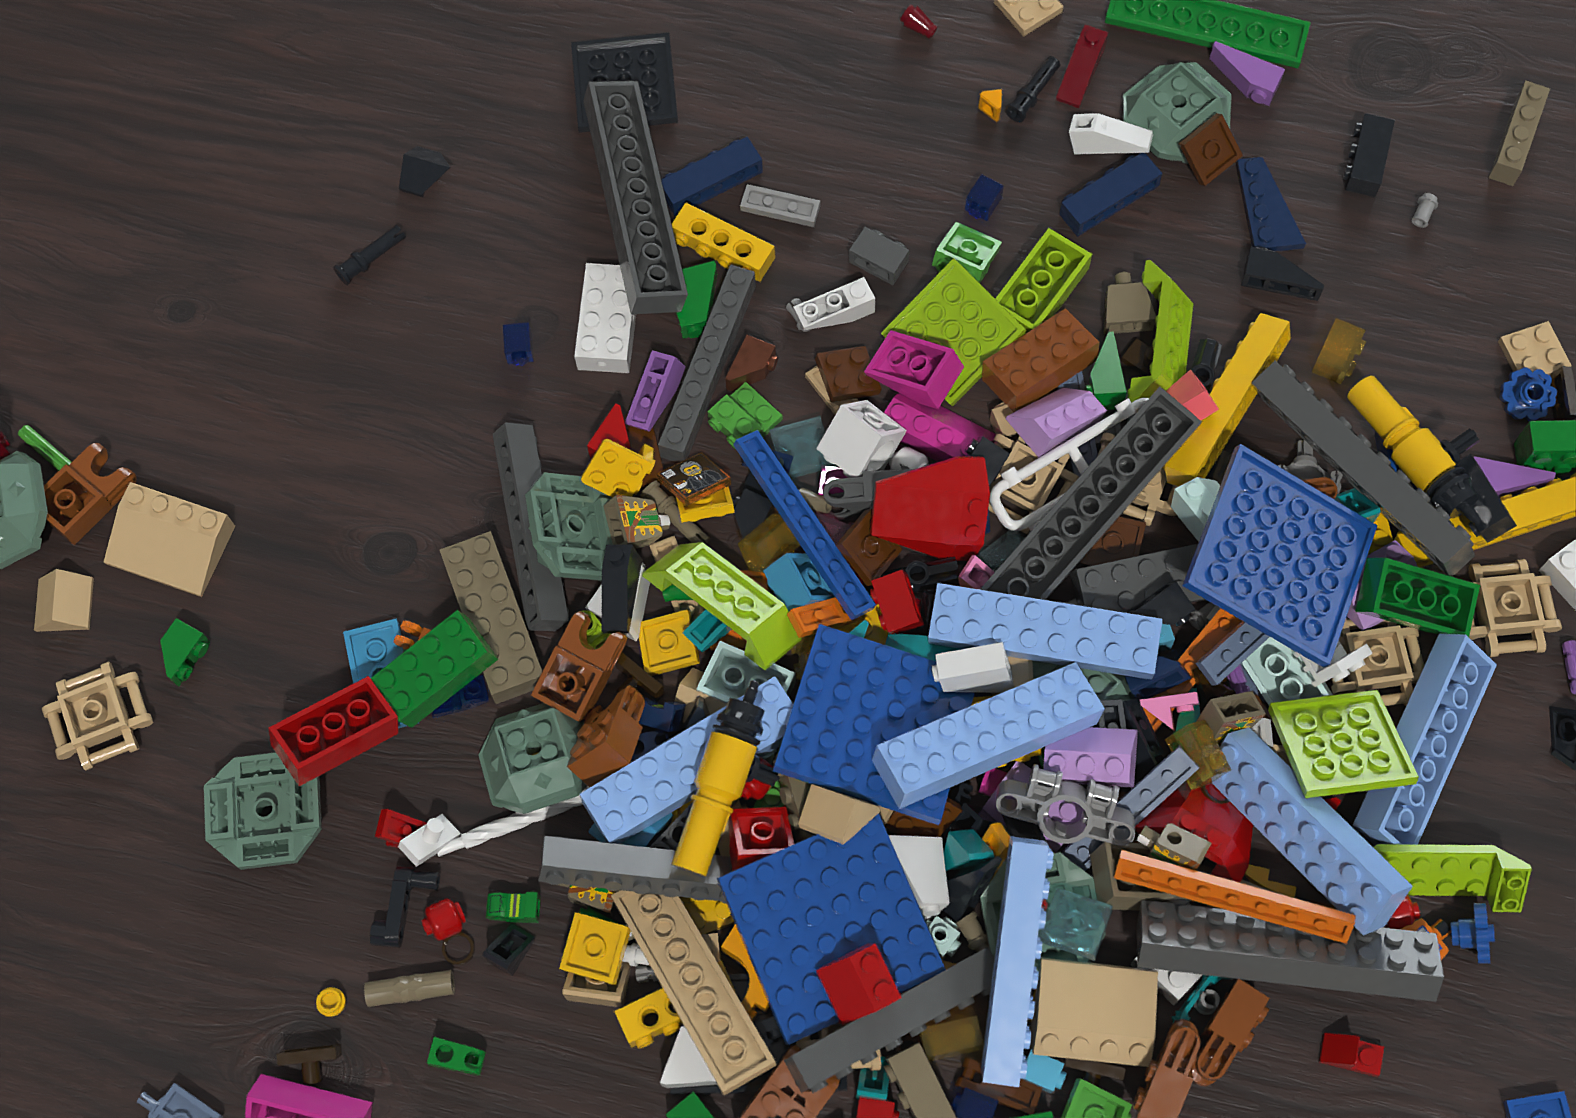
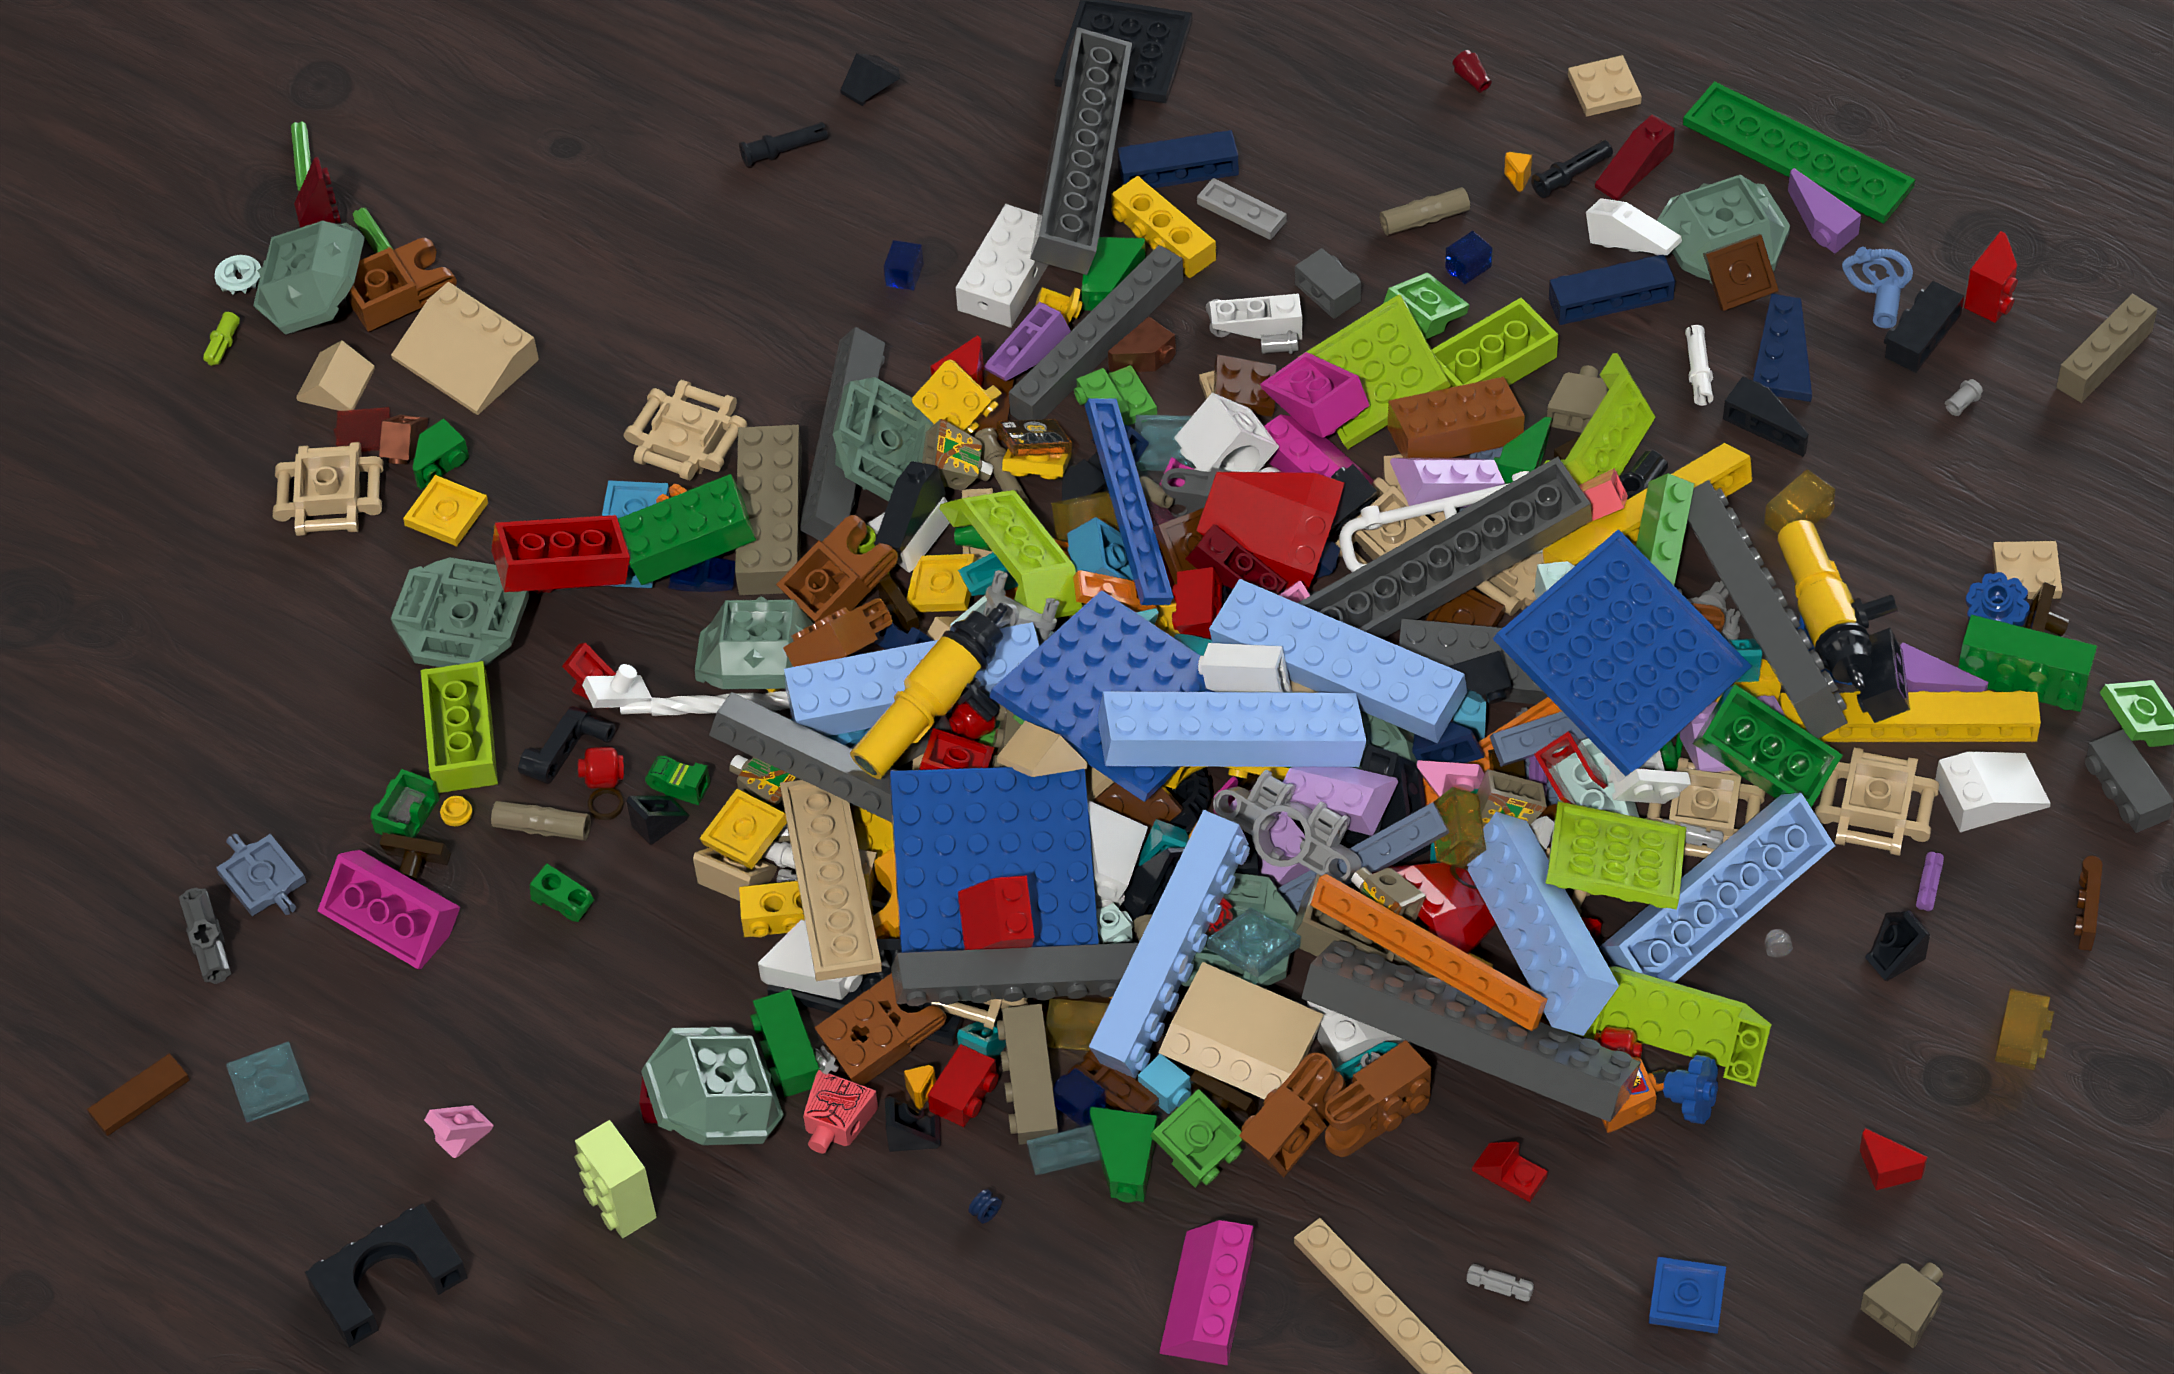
camera: 20 degrees right, 15 degrees down
none -> clear red piece [334,407,390,452]
none -> green window [370,769,440,838]
none -> copper slope [379,414,428,464]
none -> yellow plate [403,475,488,547]
none -> lime brick [421,661,498,793]
none -> tan brick [623,380,747,481]
none -> light grey axle [983,570,1059,645]
none -> yellow bracket [1036,287,1083,325]
none -> dark red slope [1185,524,1287,595]
none -> light grey pin [1261,330,1299,354]
none -> dark tan axle [1379,187,1470,236]
none -> red piece [1534,731,1608,805]
none -> bright green brick [1636,473,1695,586]
none -> light grey axle [1662,819,1724,849]
none -> white pin [1685,325,1713,406]
none -> clear hinge [1765,929,1793,957]
none -> medium blue piece [1842,247,1913,329]
none -> red slope [1964,231,2018,323]

